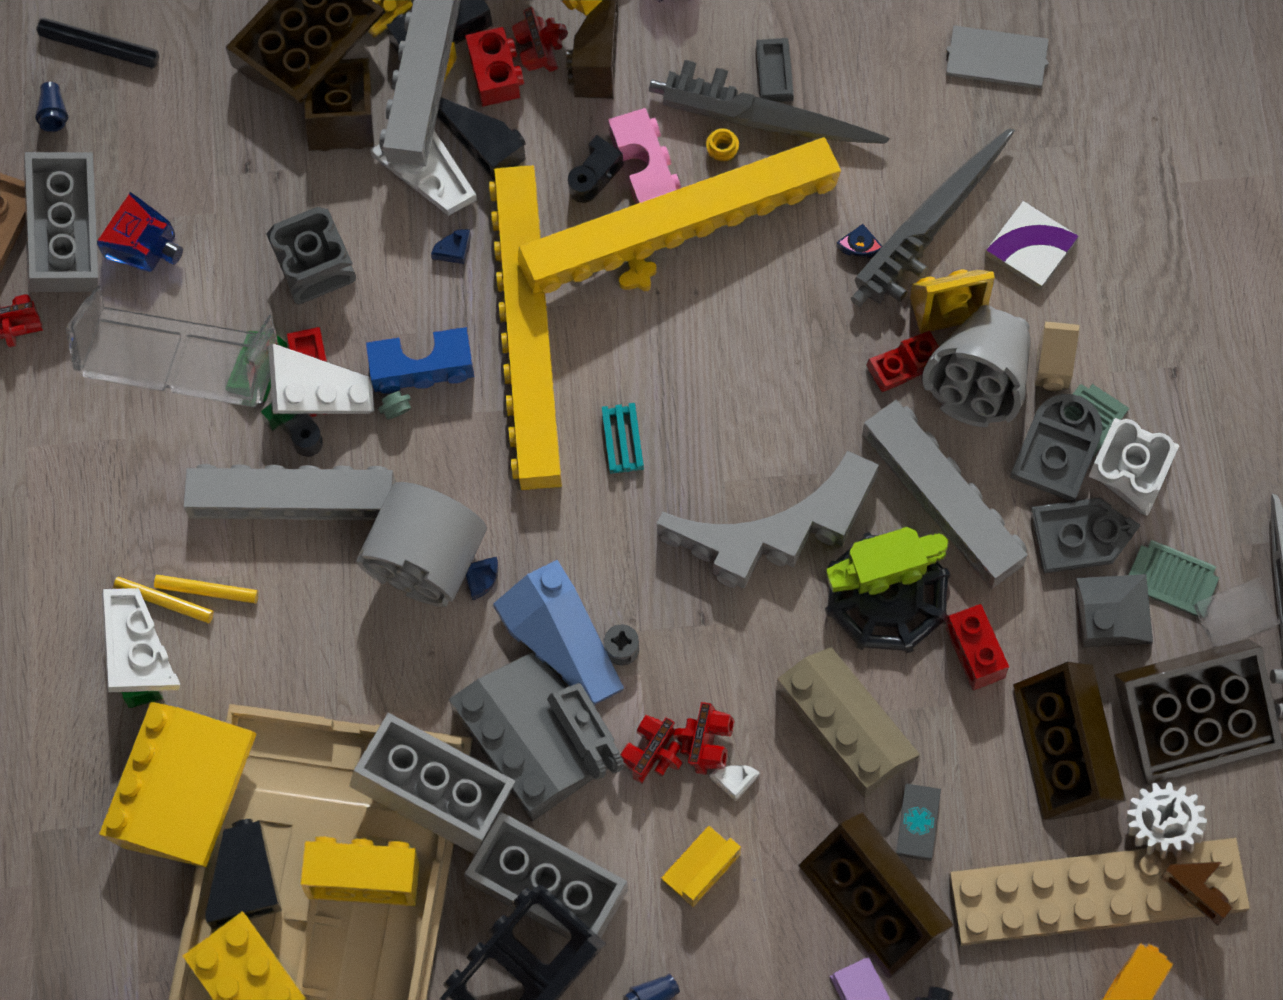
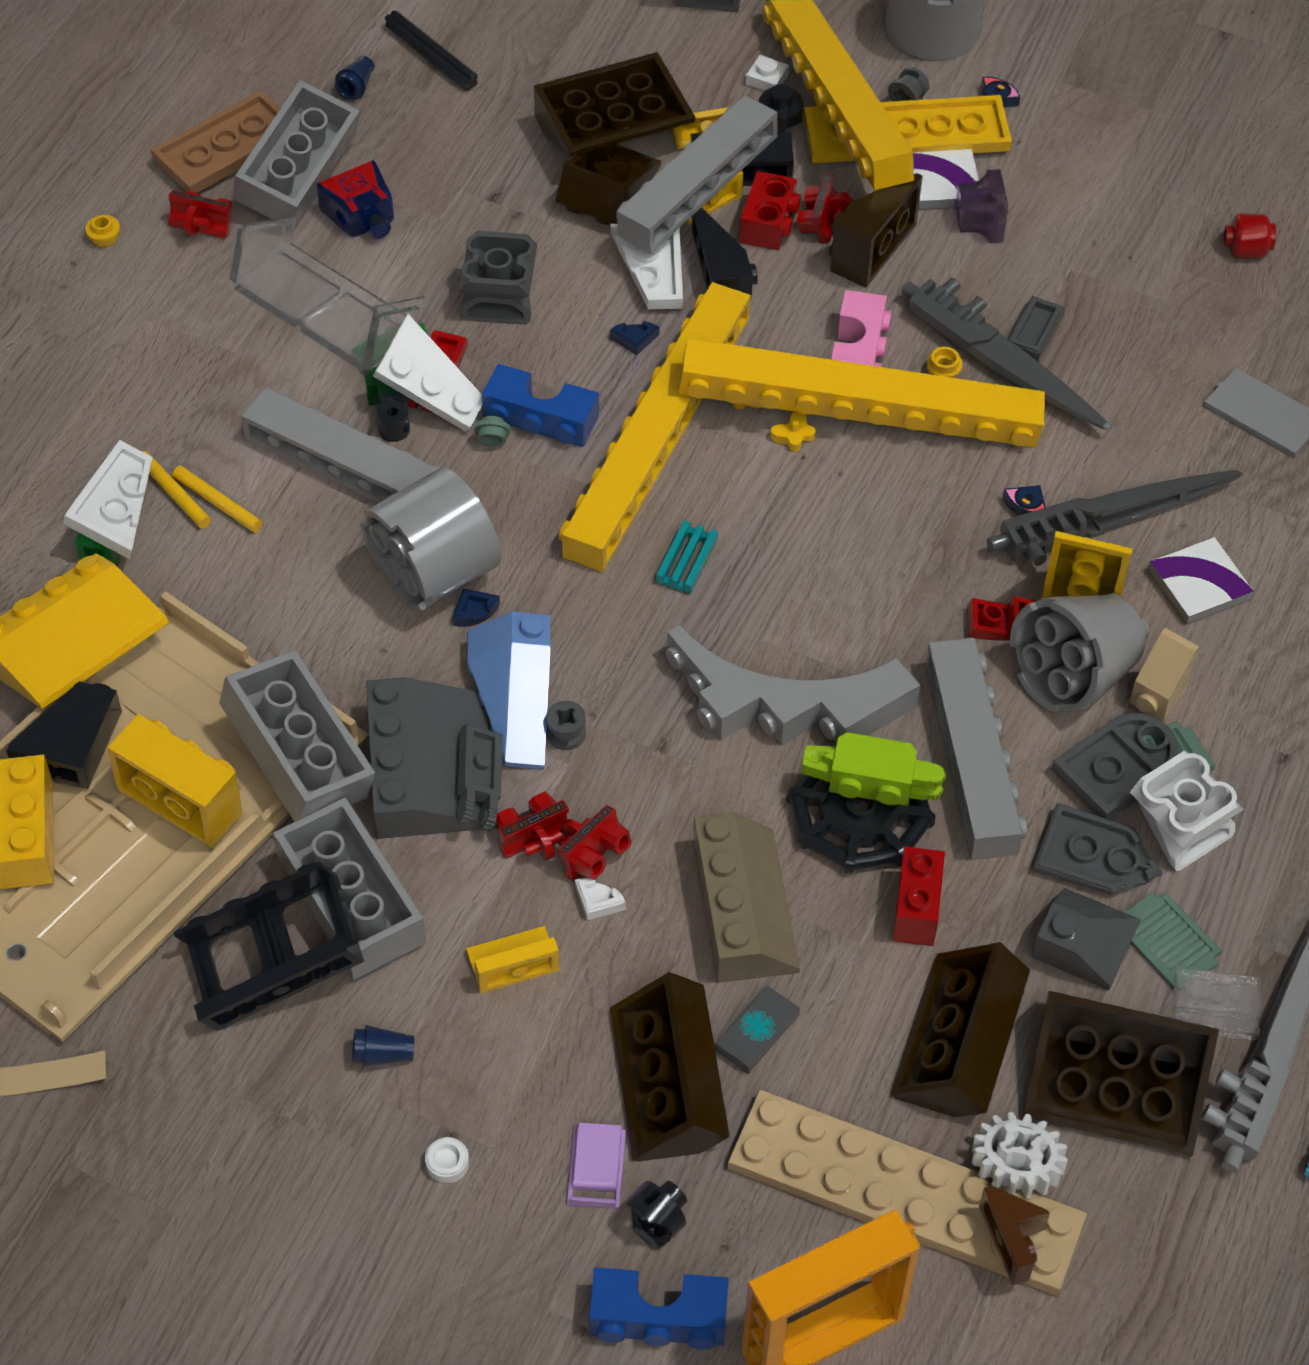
camera: 25 degrees right, 15 degrees down
black leg [568,135,624,203] -> none

